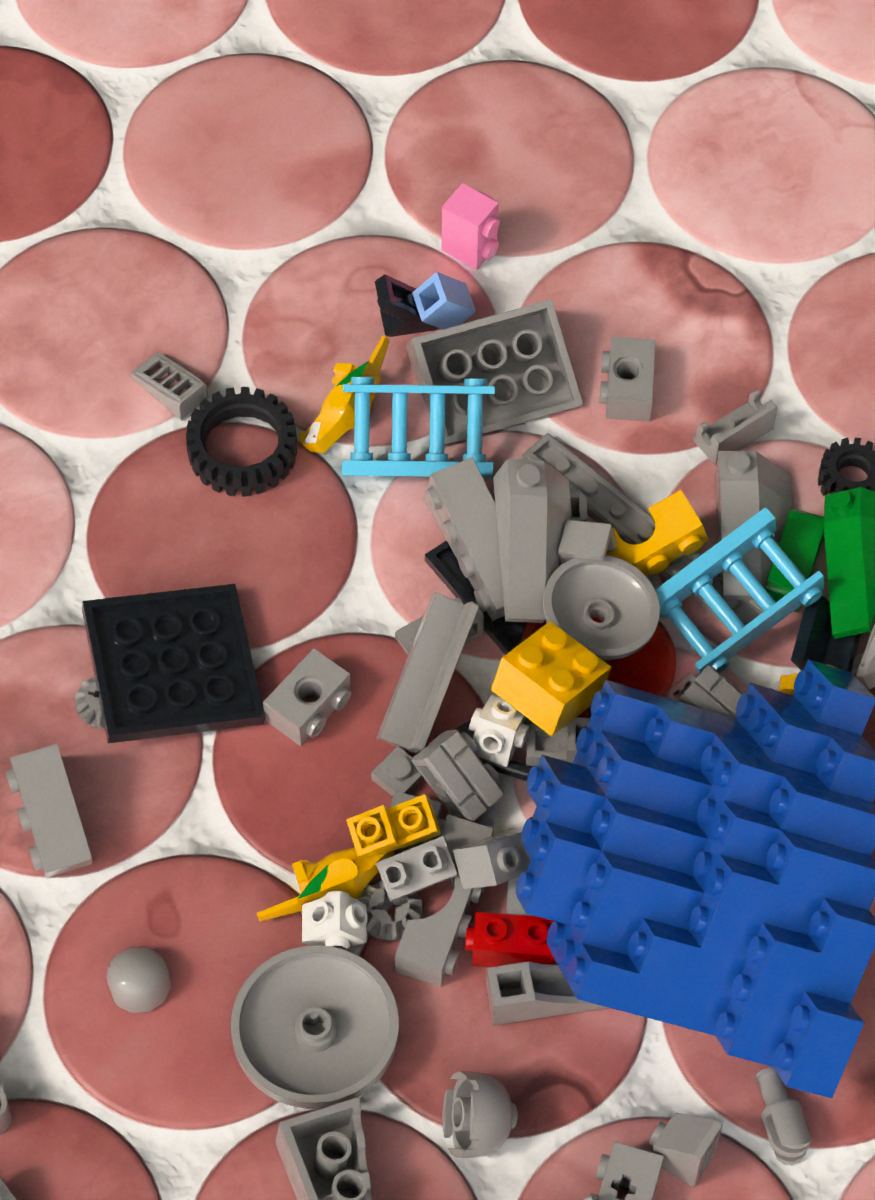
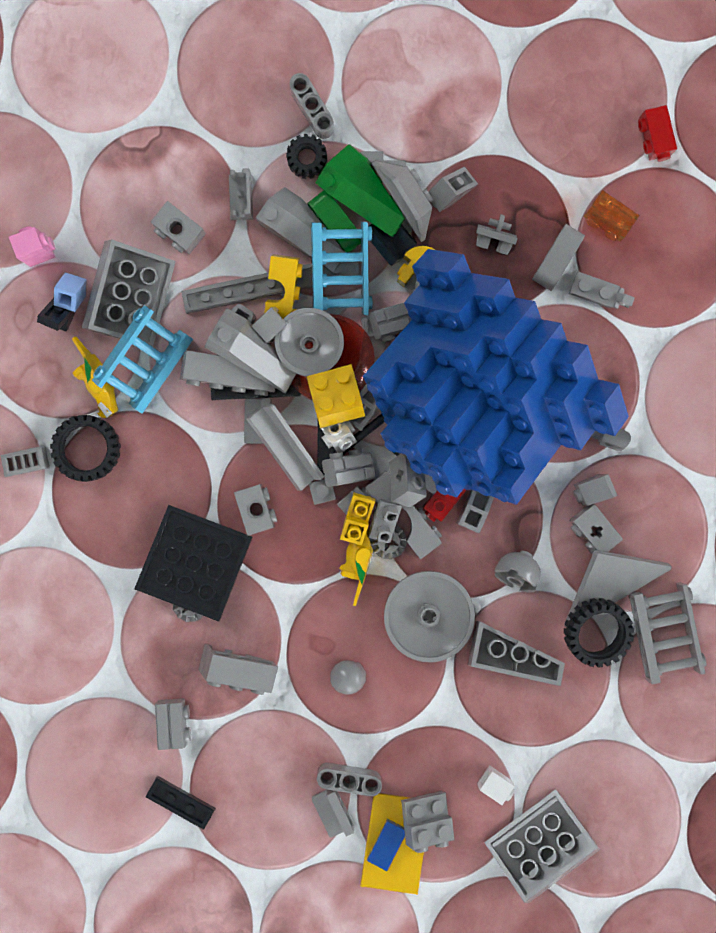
camera: 55 degrees left, 30 degrees up
white brick [302,891,367,951] -> none

